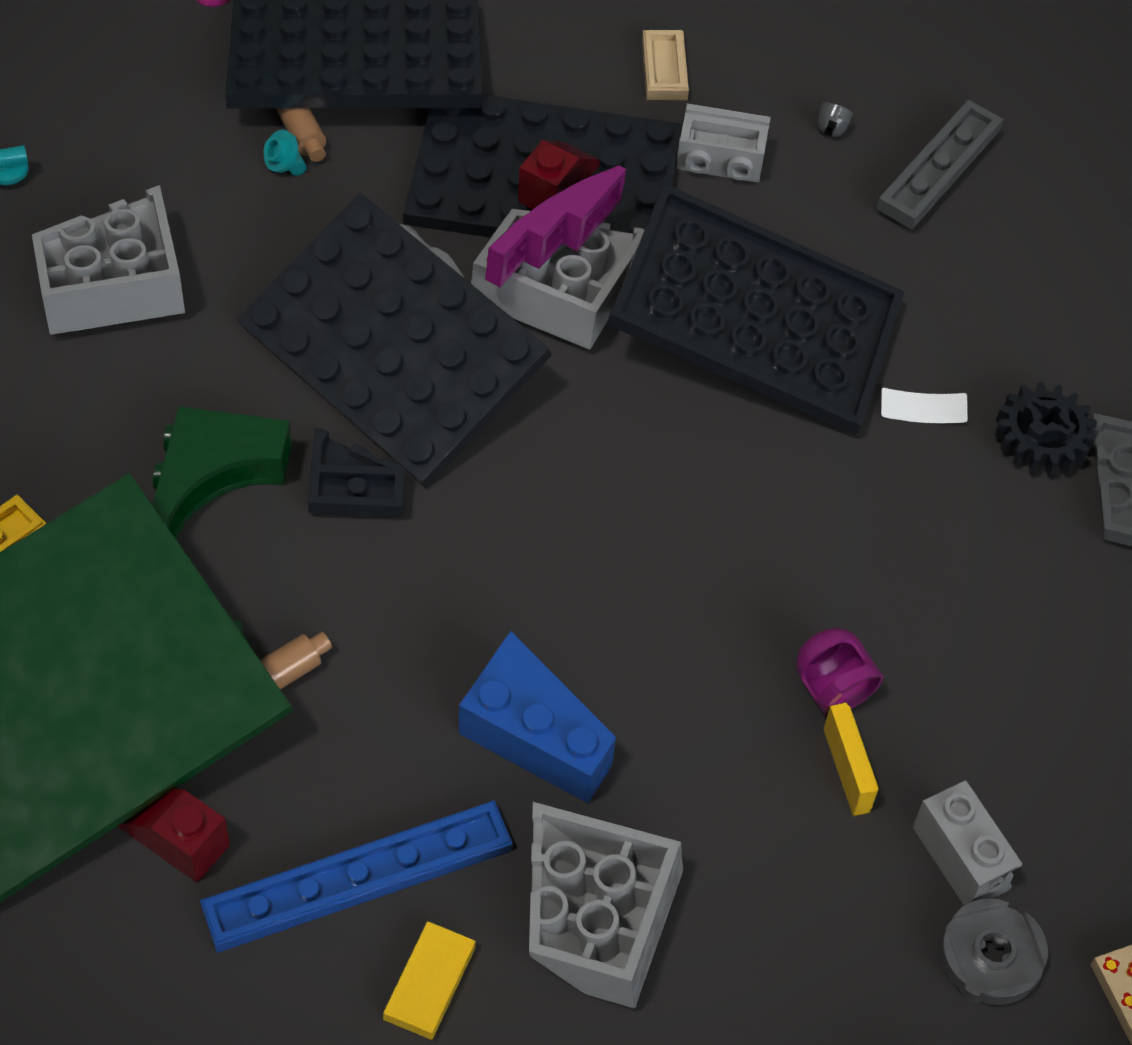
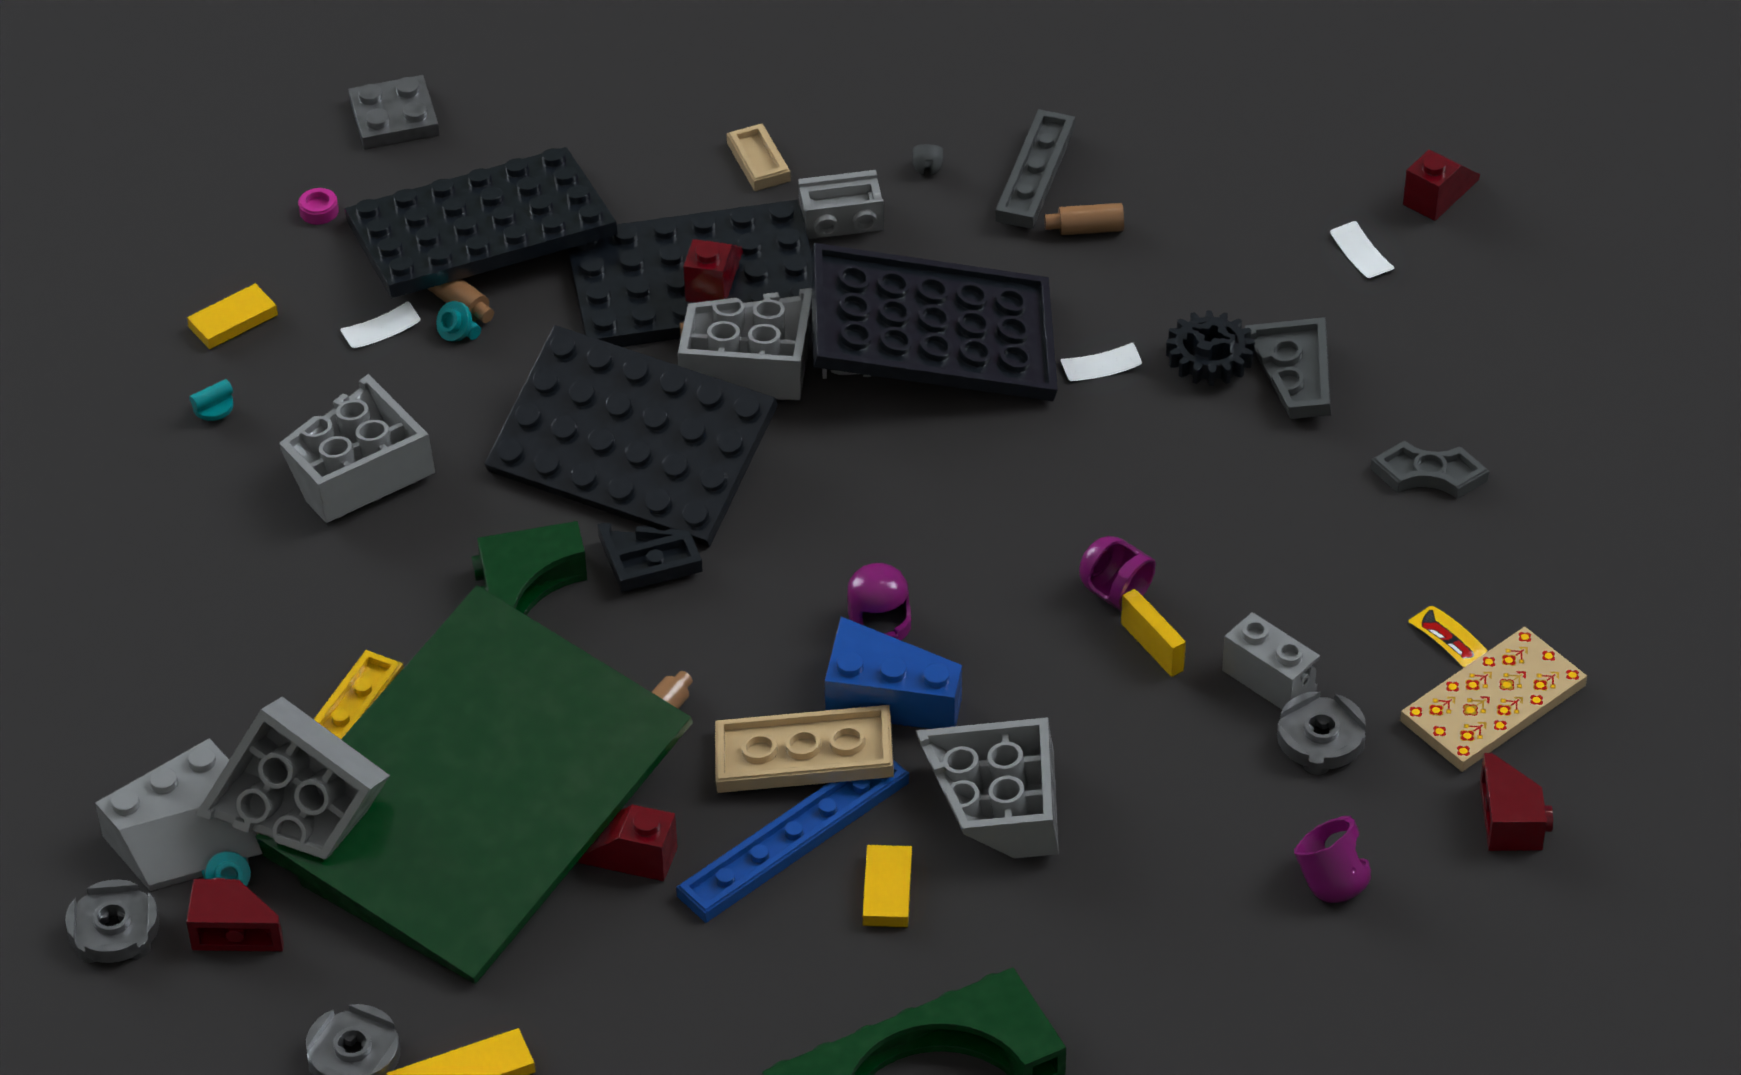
camera: 15 degrees left, 10 degrees down
magenta slope [485,165,626,288] -> none
none -> yellow tile [187,283,278,350]
none -> white sticker [340,301,421,348]
none -> tan tile [715,705,894,793]
none -> magenta helmet [847,563,911,640]
none -> medium nougat cylinder [1044,203,1124,235]

